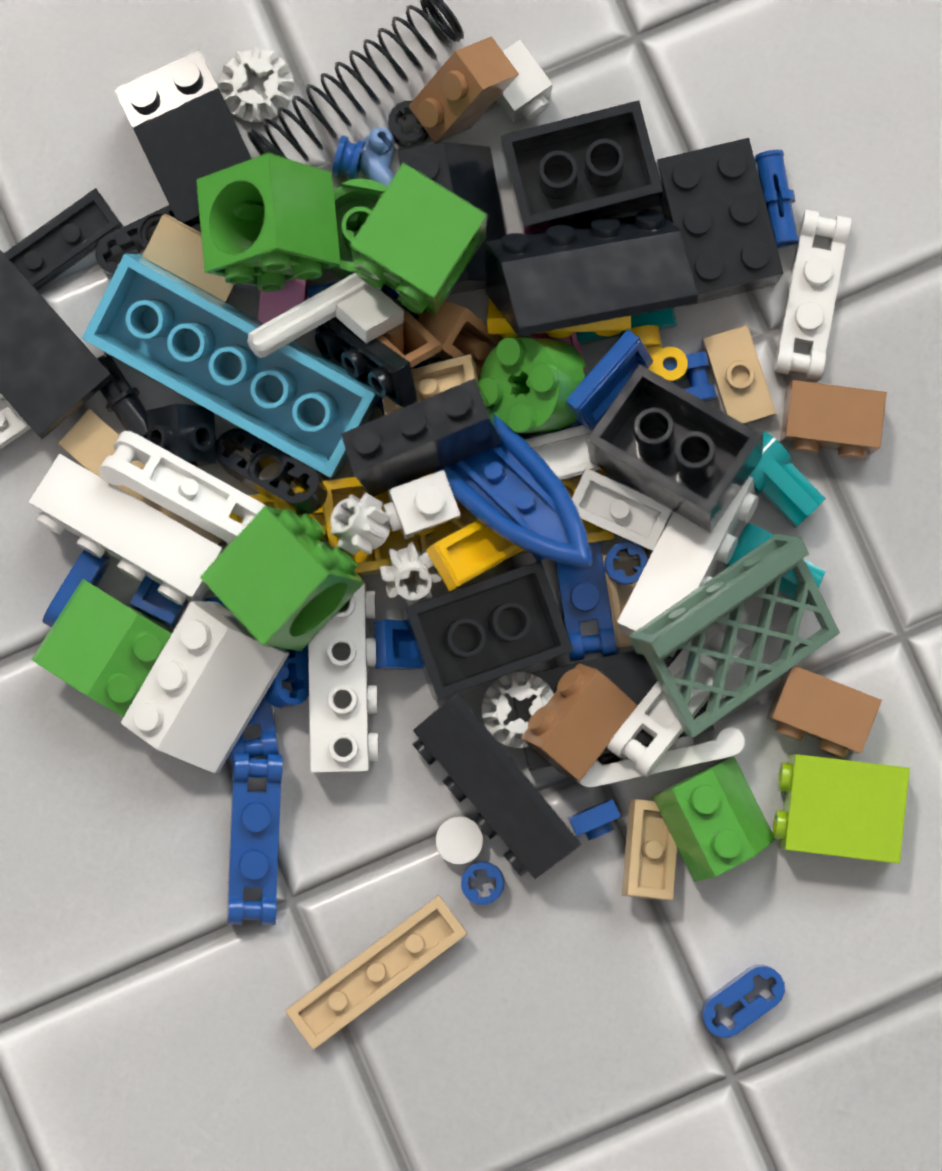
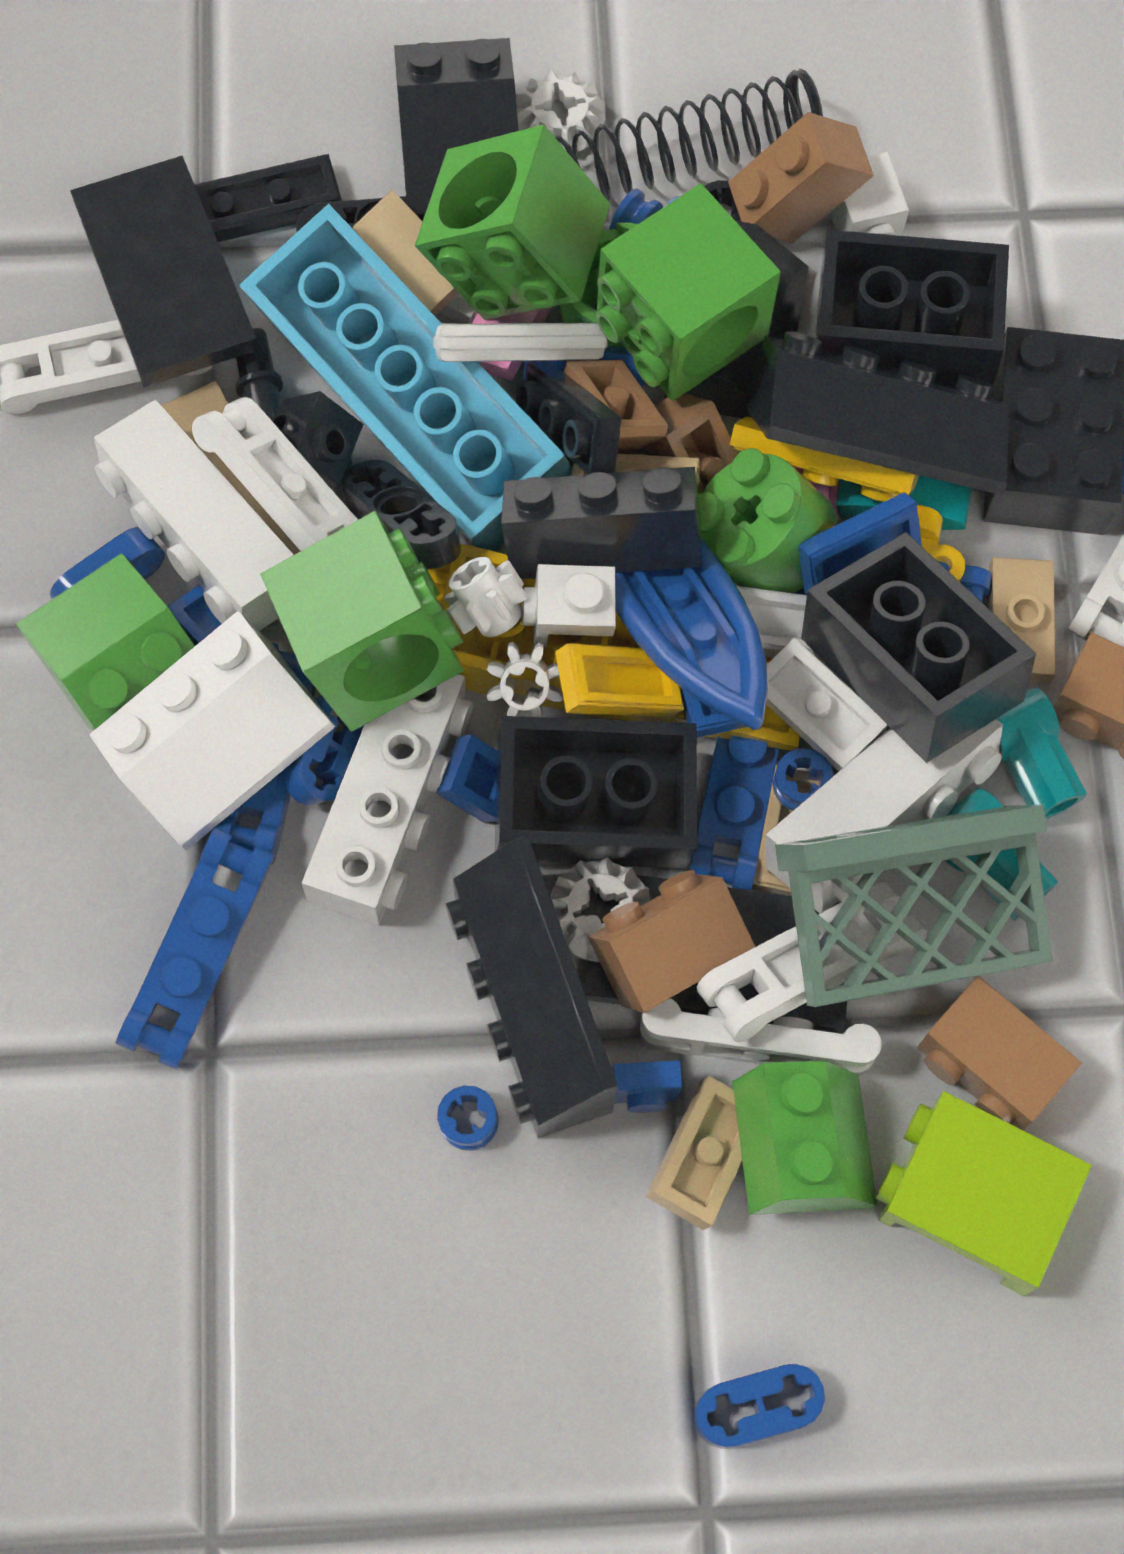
camera: 20 degrees right, 15 degrees down
tan plate [285,895,467,1050] -> none
white tile [336,286,404,343] -> none
white tile [436,816,483,864] -> none

